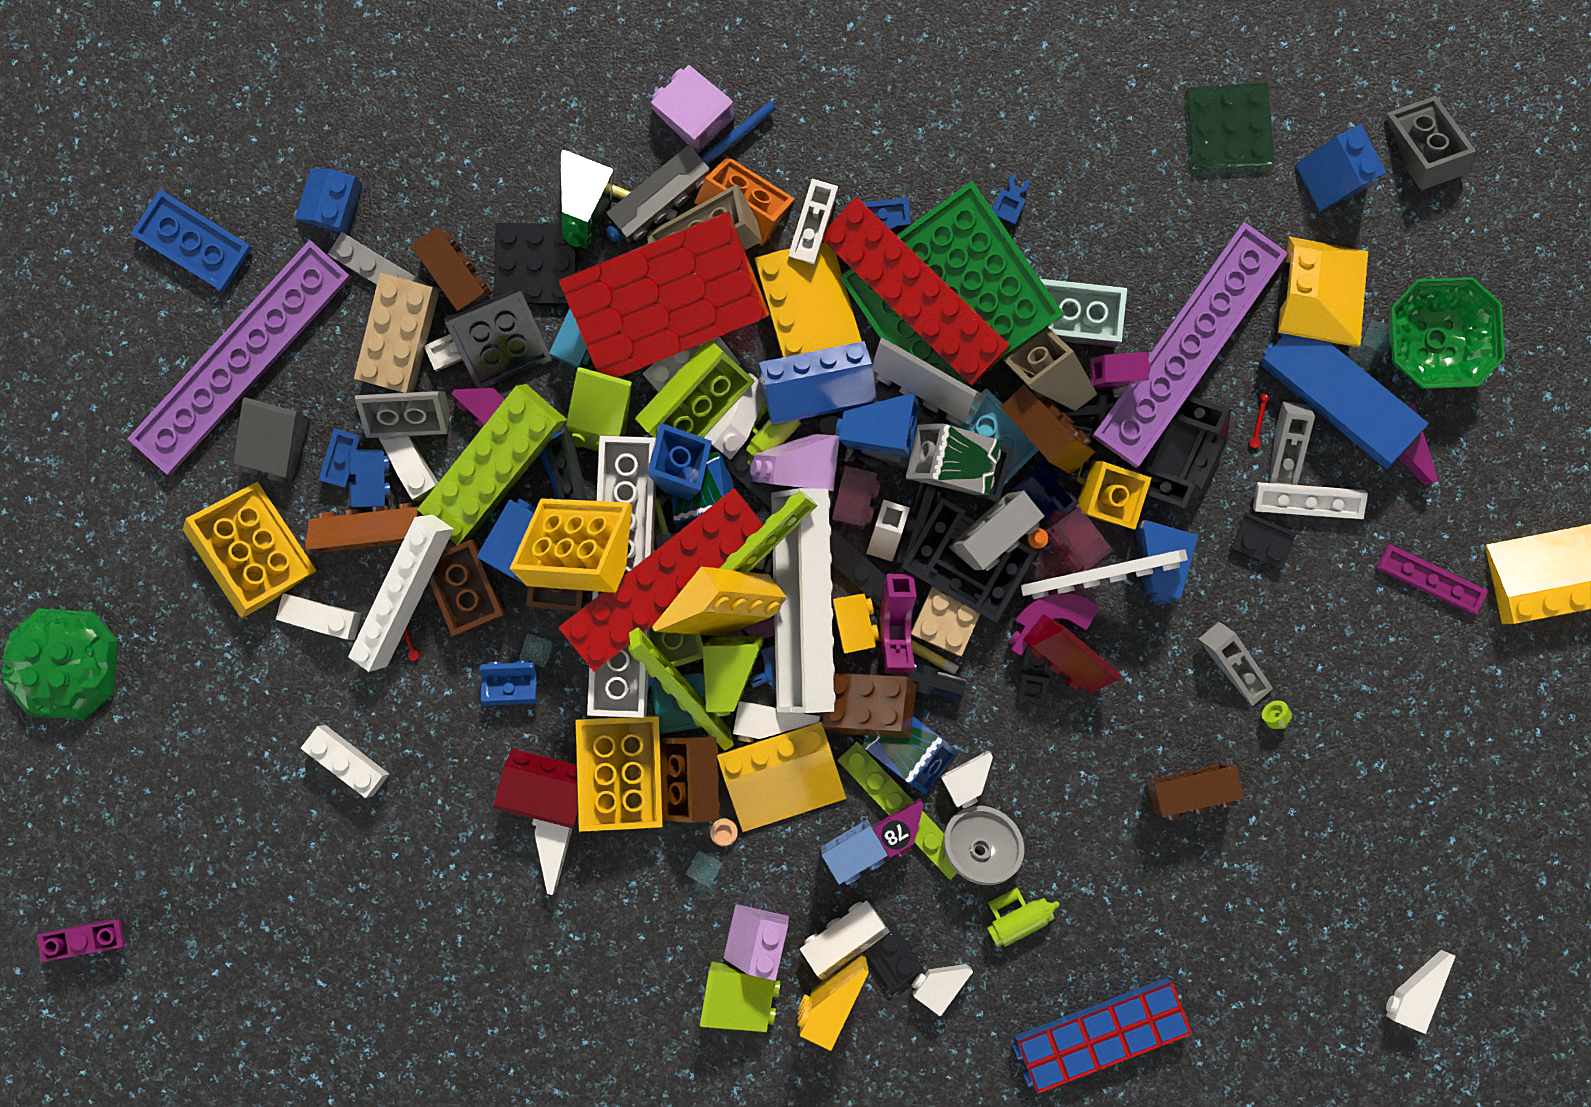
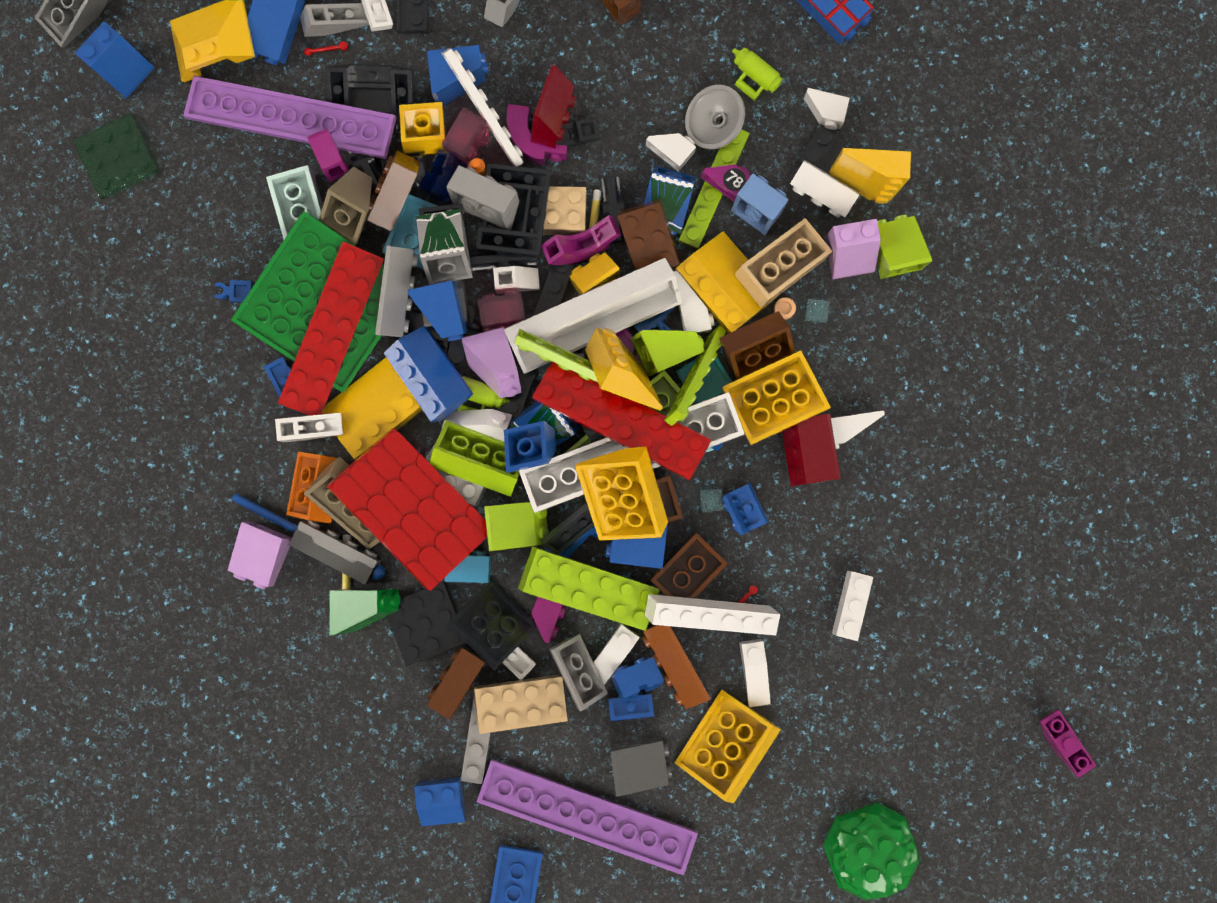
camera: 115 degrees left, 0 degrees up
none -> tan brick [735,218,833,308]

